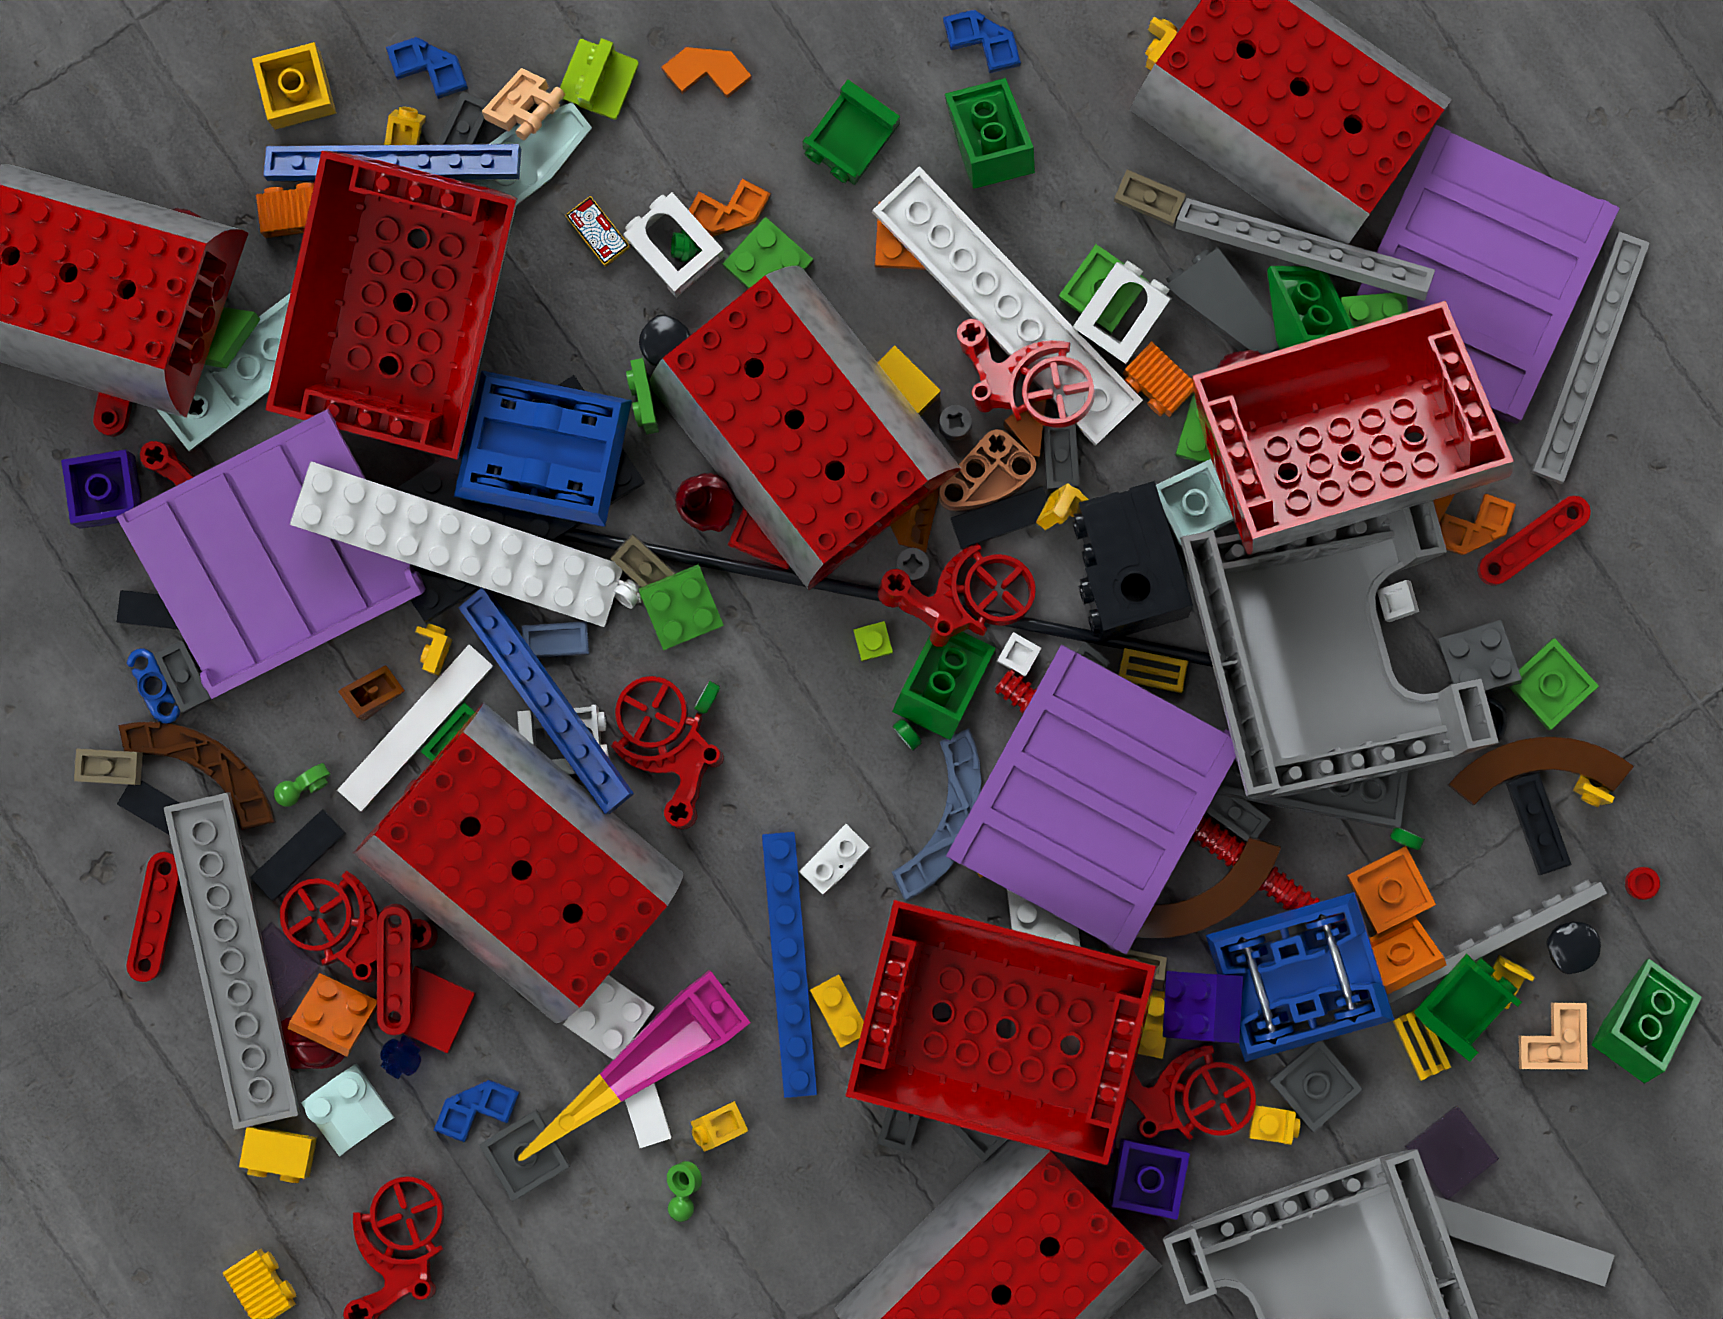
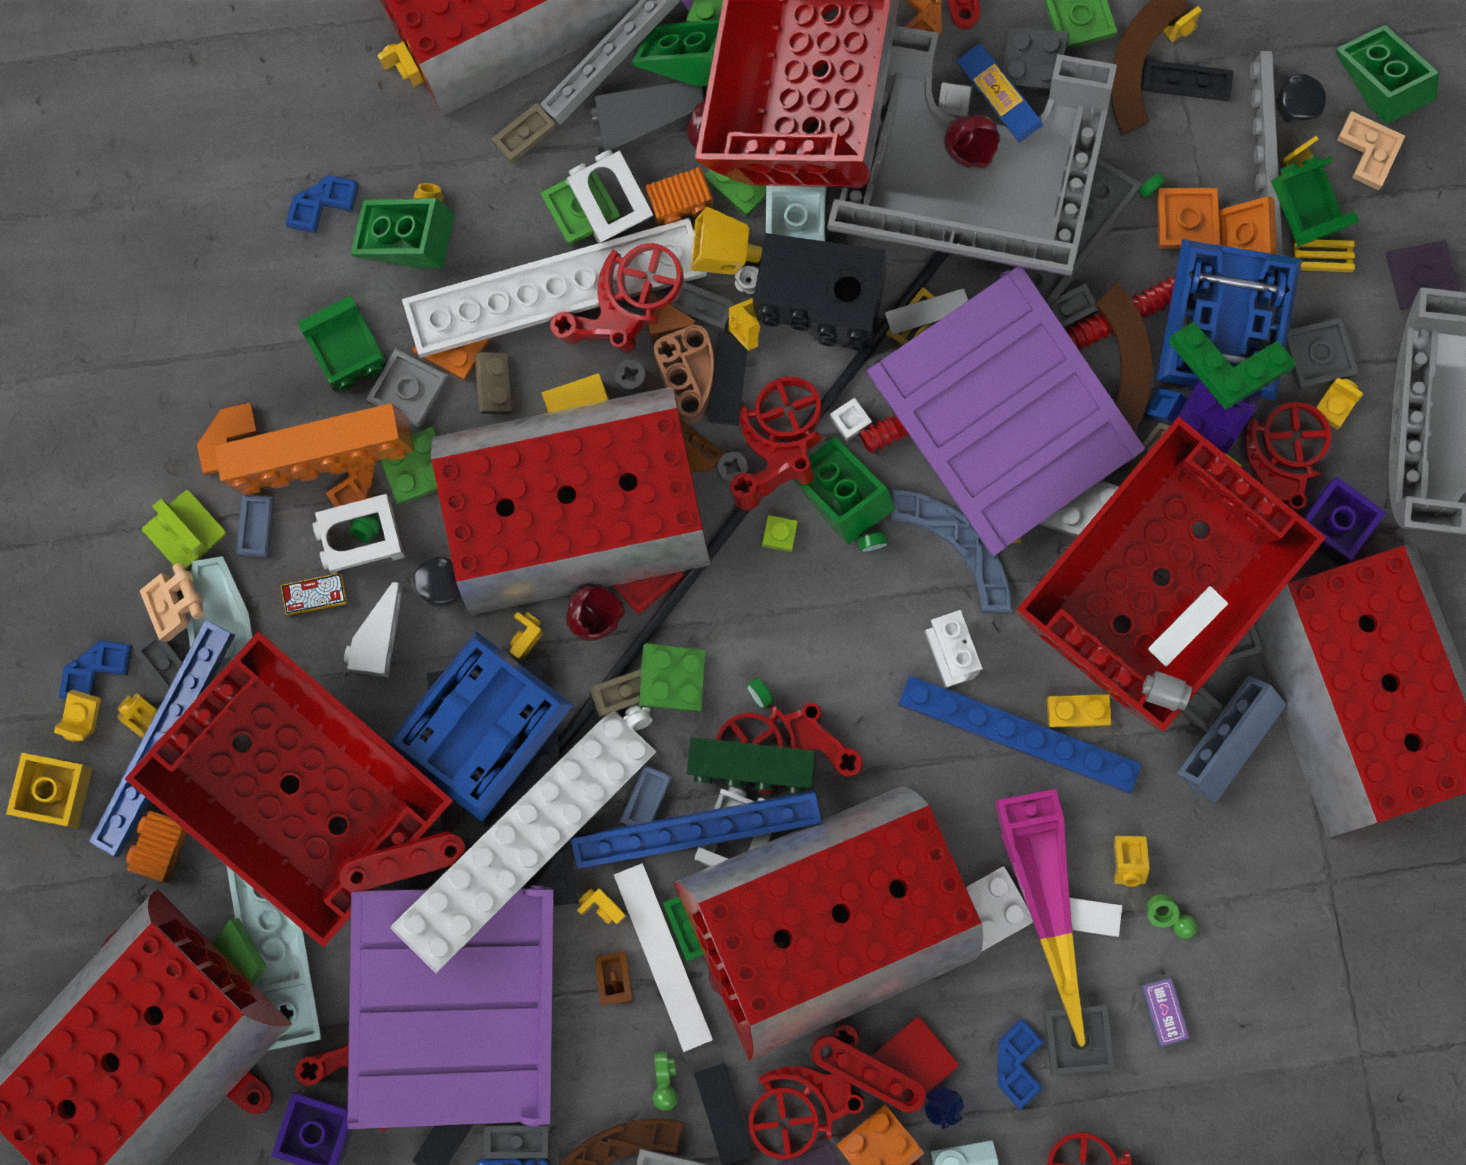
camera: 65 degrees left, 5 degrees down
bright green plate [626,358,659,435] -> none
red tile [1625,867,1660,900] -> none
none -> yellow bracket [54,689,102,742]
none -> orange brick [214,403,415,495]
none -> sand blue tile [236,495,275,558]
none -> red plate [337,832,465,892]
none -> white slope [344,582,403,678]
none -> light grey tile [366,348,449,429]
none -> yellow plate [413,183,444,203]
none -> dark tan plate [475,352,512,415]
none -> yellow bracket [509,612,544,661]
none -> dark green brick [686,737,817,794]
none -> yellow torso [690,207,762,275]
none -> white plate [734,266,758,294]
none -> white sticker [885,289,968,335]
none -> dark red hair [944,114,1000,169]
none -> blue tile [956,43,1044,143]
none -> medium lavender tile [1140,977,1190,1047]
none -> light grey brick [1141,671,1192,711]
none -> blue plate [1144,388,1186,424]
none -> white sticker [1148,586,1228,666]
none -> green plate [1168,322,1297,410]
none -> sand blue brick [1177,675,1287,803]

